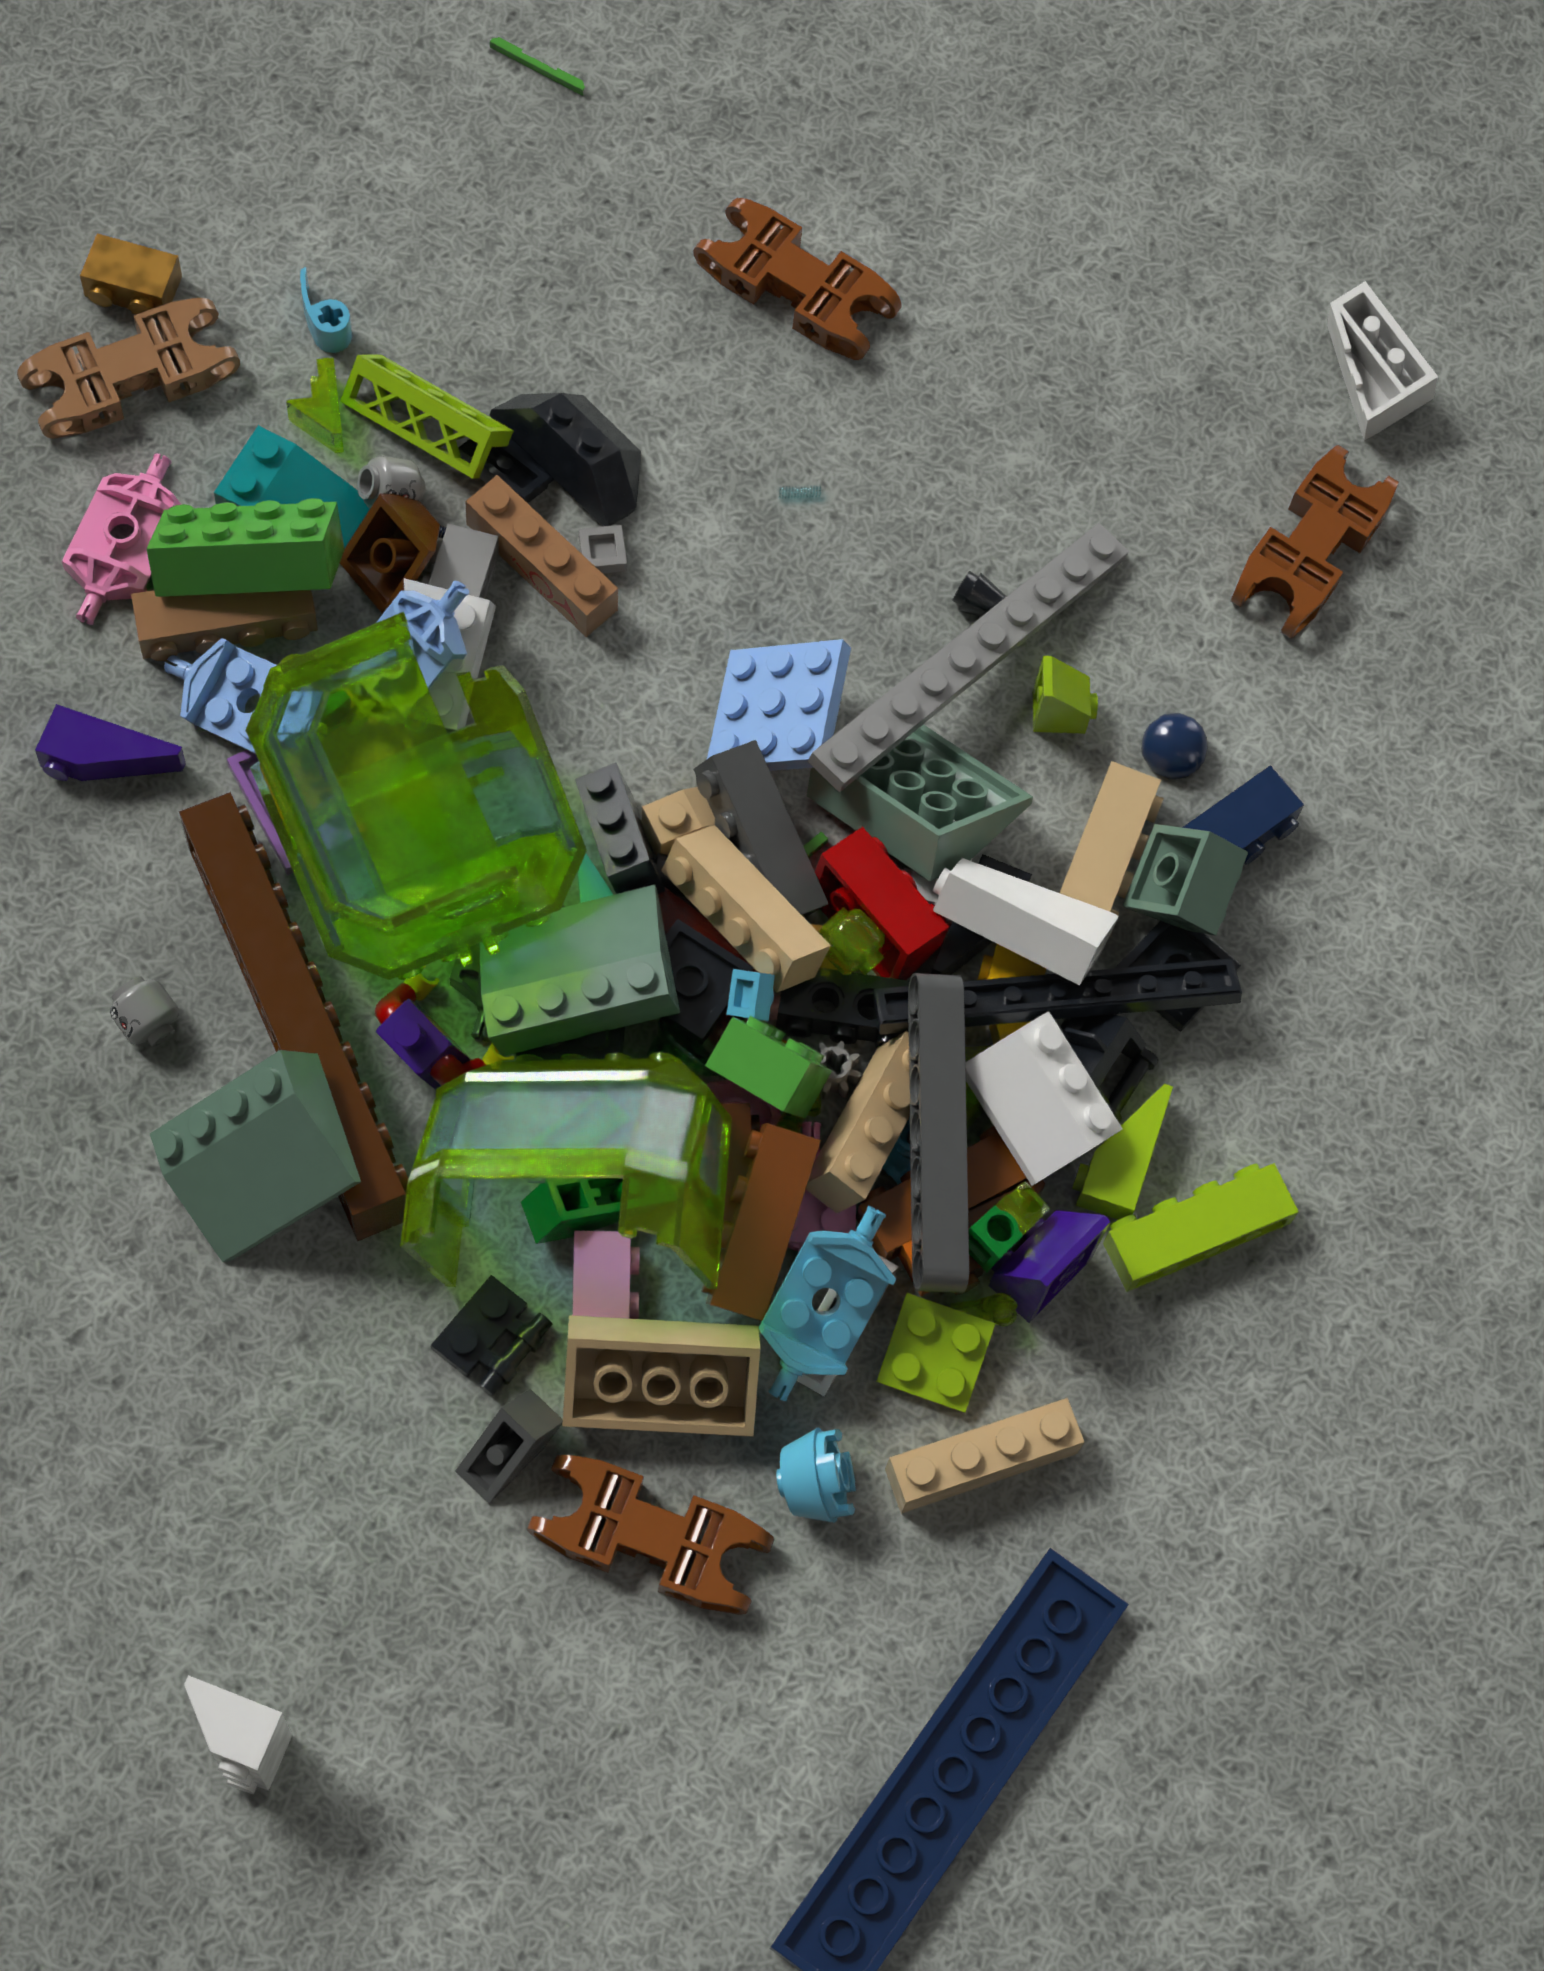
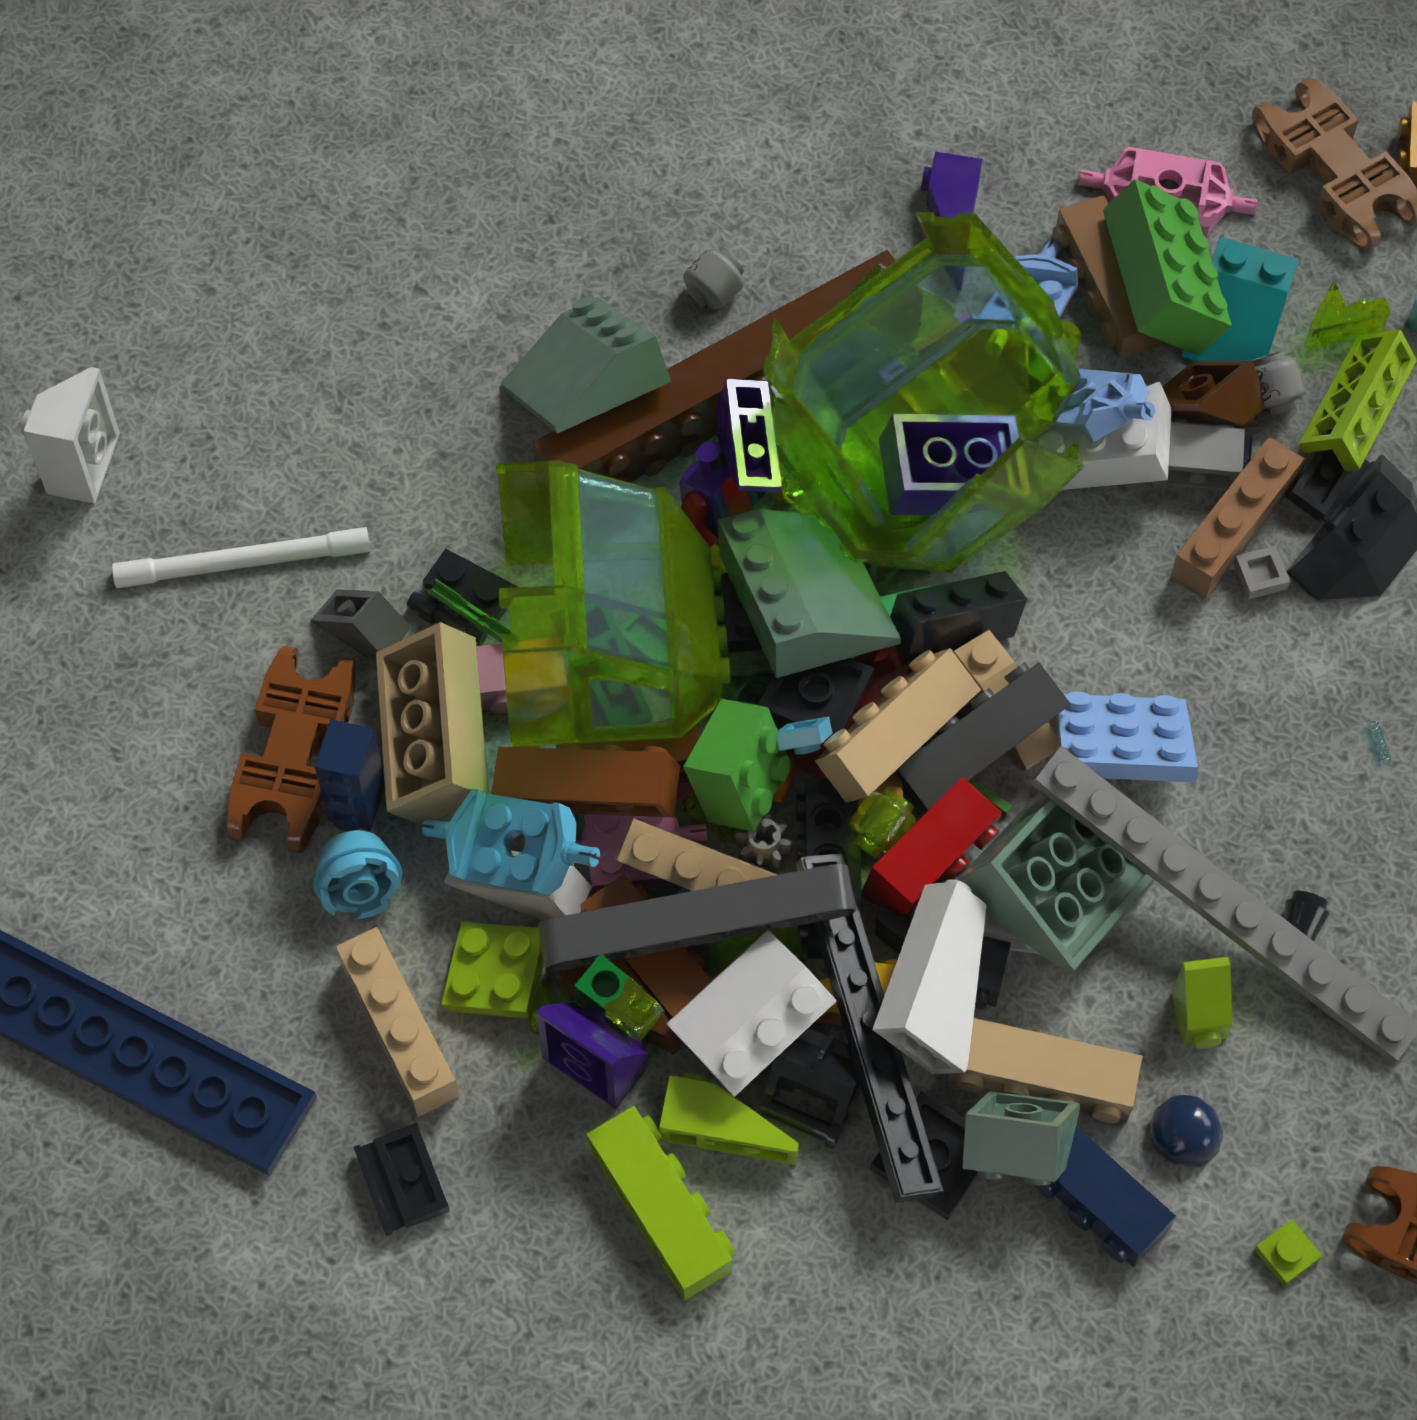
camera: 90 degrees right, 5 degrees down
none -> white piece [112,527,370,589]
none -> dark blue brick [315,719,385,831]
none -> black plate [353,1123,450,1236]
none -> bright green piece [428,579,519,650]
none -> slope [715,379,782,492]
none -> dark purple slope [879,414,1028,515]
none -> lime plate [1254,1219,1322,1287]

